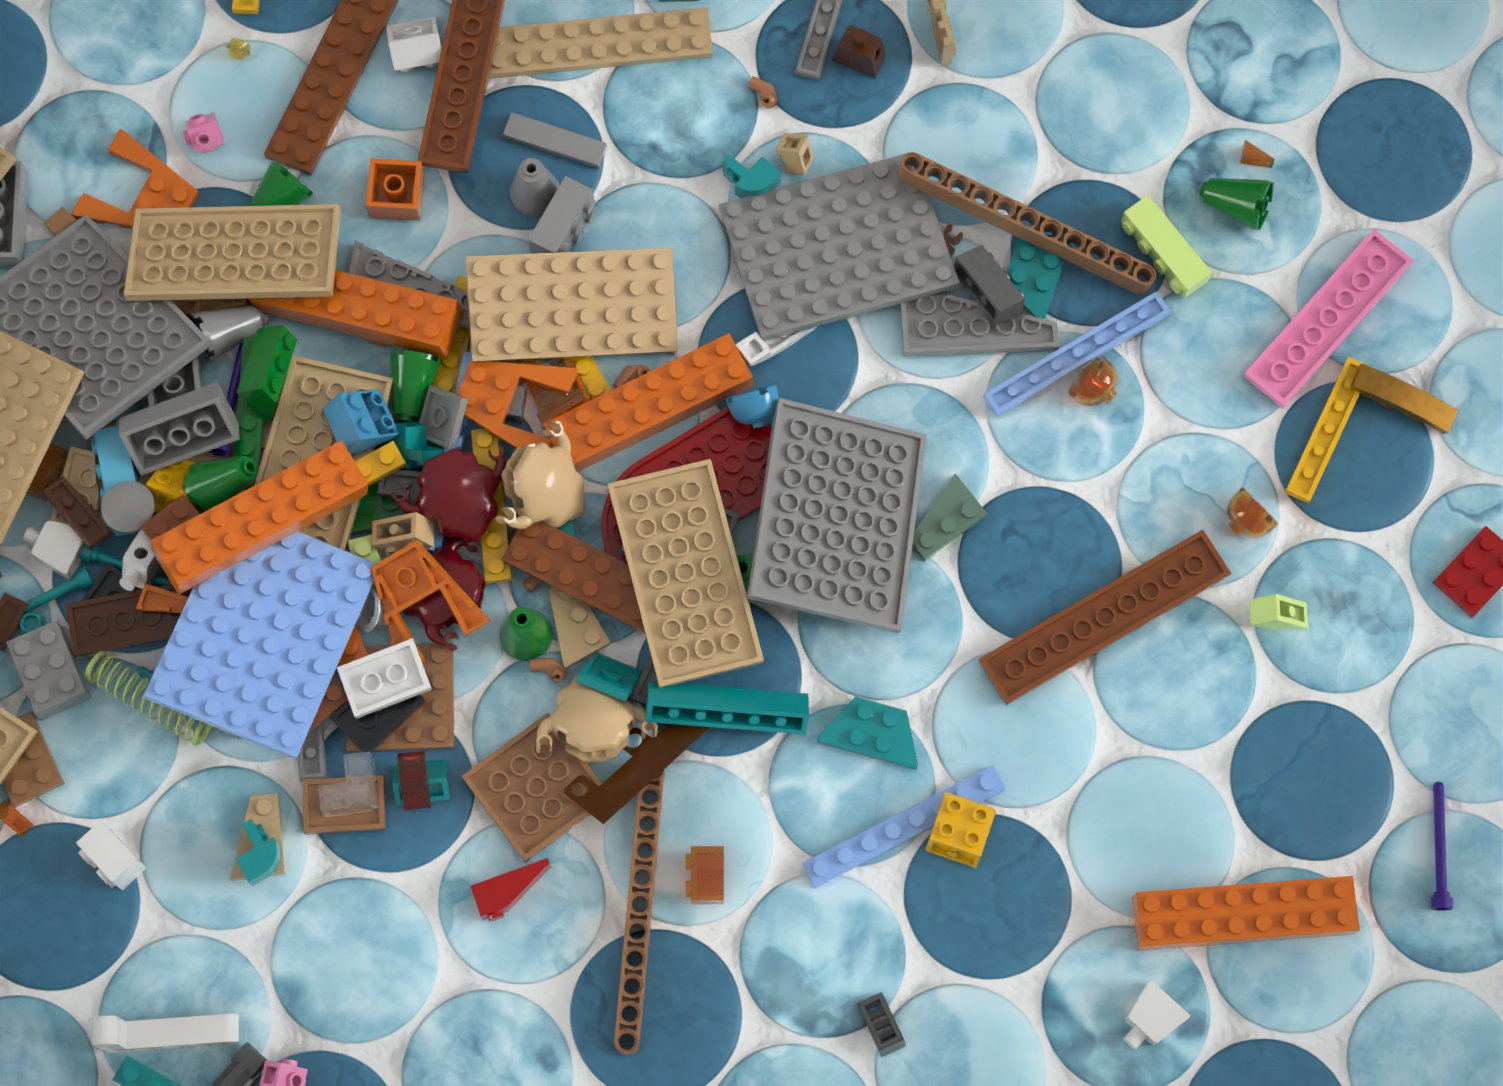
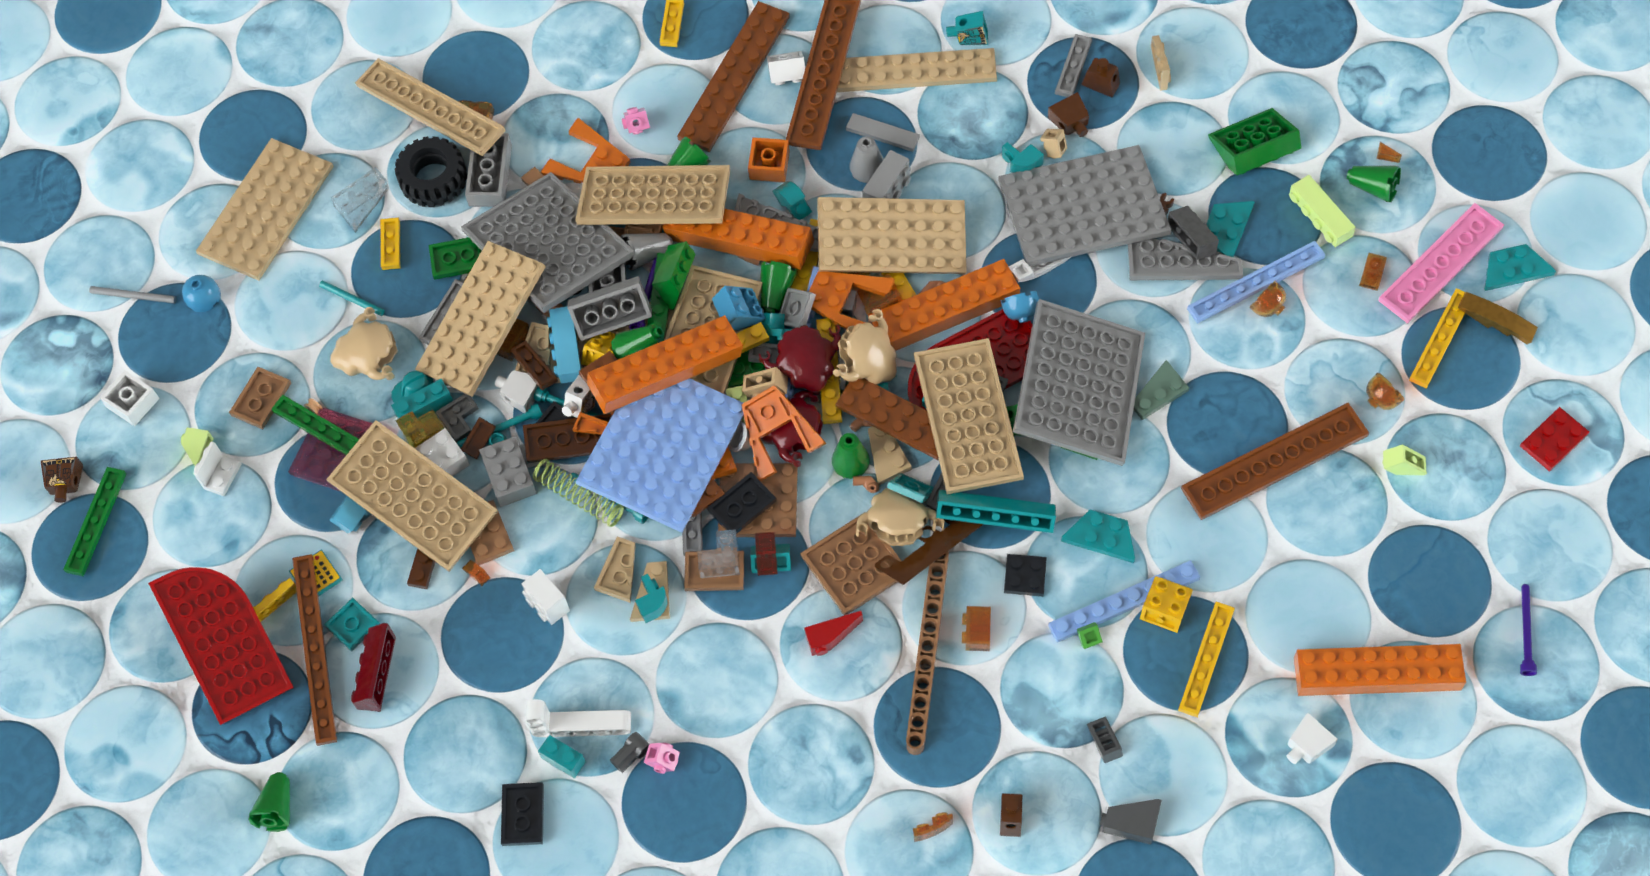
camera: 10 degrees right, 10 degrees down
light grey dish [101,481,156,534] -> none
clear yellow plate [226,38,251,60] -> none
white plate [337,638,432,719] -> none
nougat arm [748,76,777,109] -> none
medium nougat beam [897,152,1156,295] -> none
none -> tan wing [594,536,636,603]
none -> teal brick [772,181,812,220]
none -> black plate [1004,554,1047,597]
none -> reddish brown torso [1048,92,1089,137]
none -> bright green plate [1077,622,1102,649]
none -> yellow plate [1178,601,1235,718]
none -> green slope [1208,108,1302,175]
none -> clear orange slope [1359,253,1387,291]
none -> teal wing [1484,244,1556,291]

